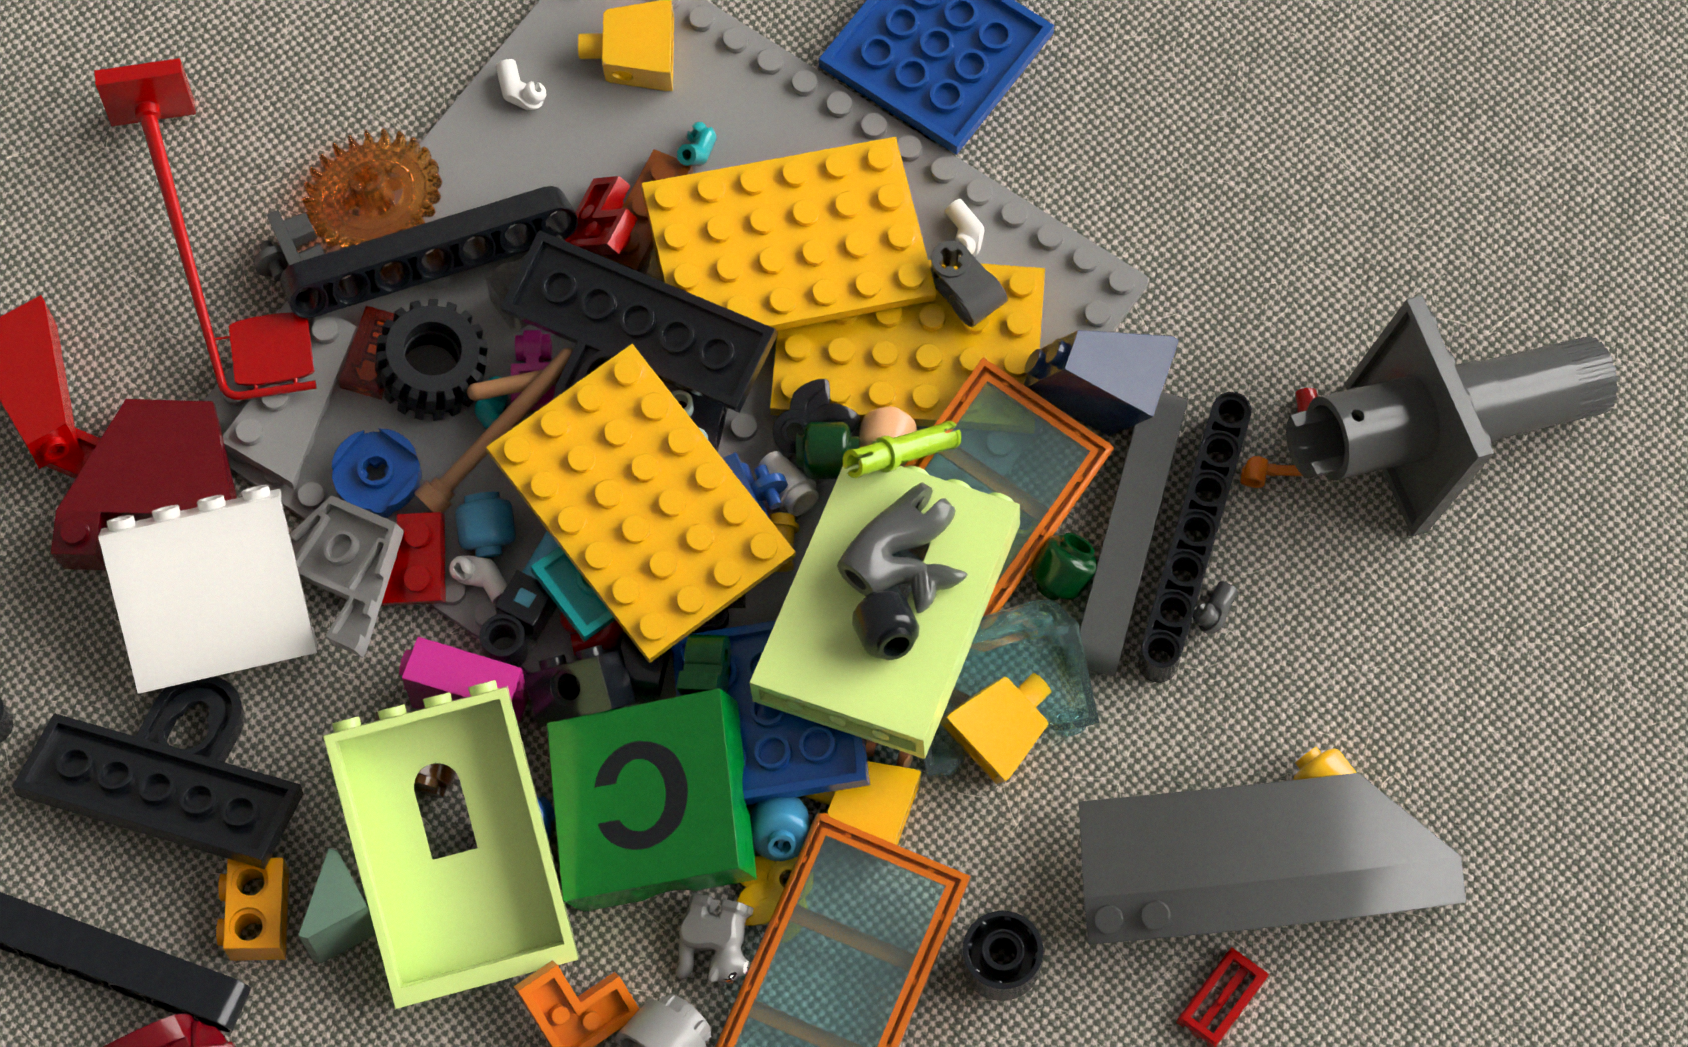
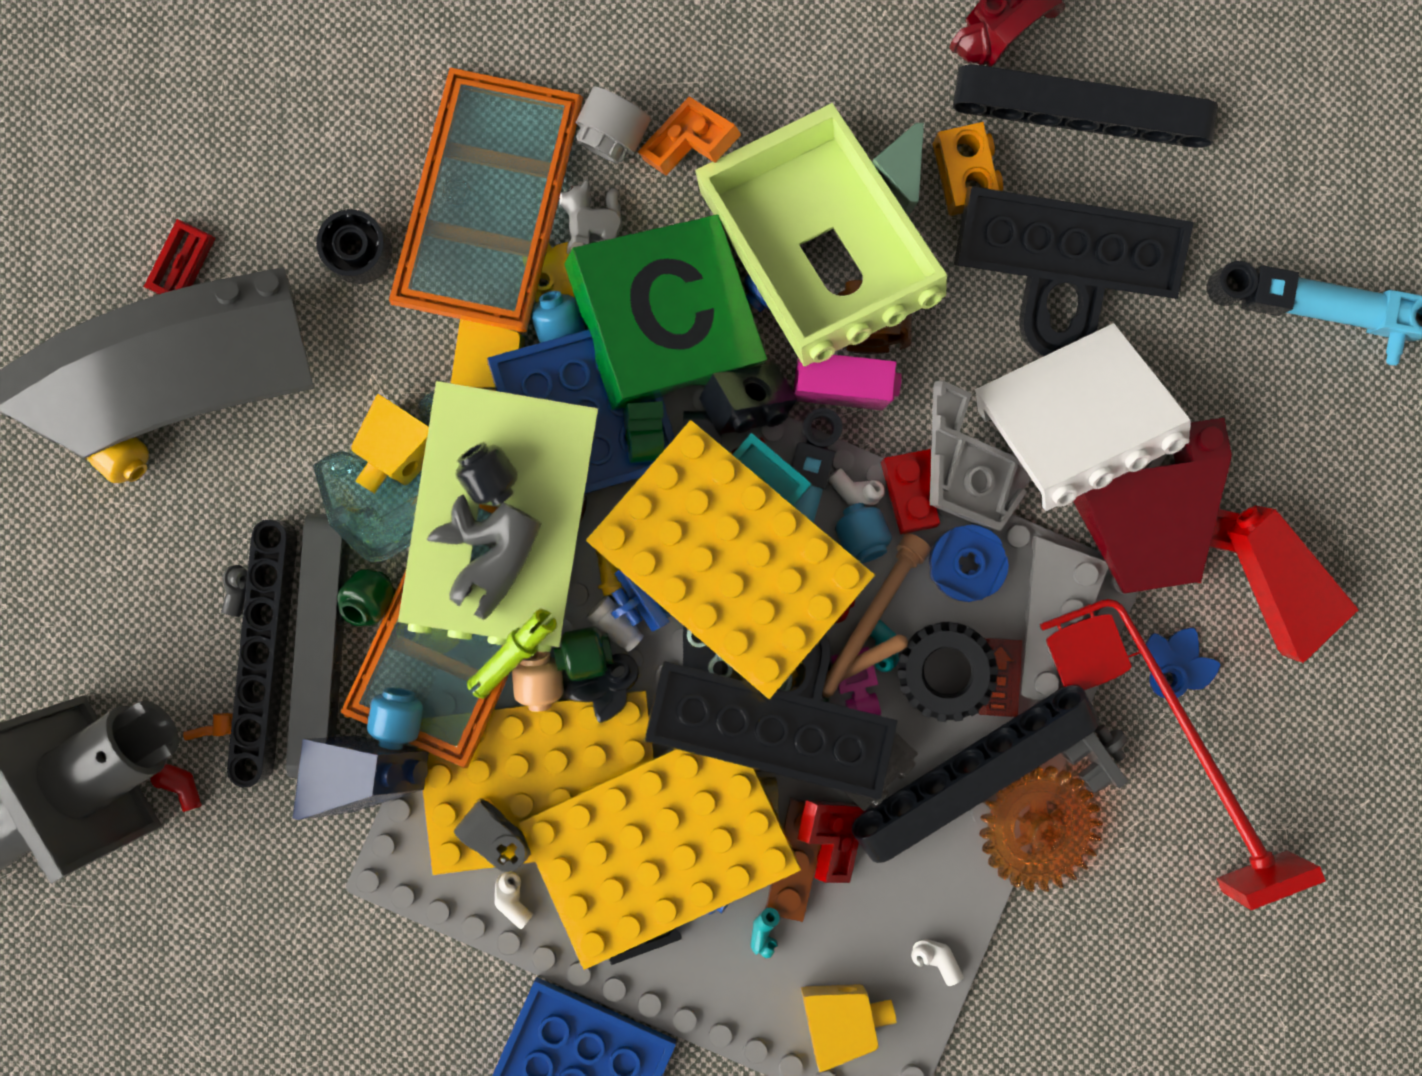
camera: 165 degrees right, 20 degrees up
none -> dark azure head [367,687,423,750]
none -> blue plate [1146,628,1220,698]

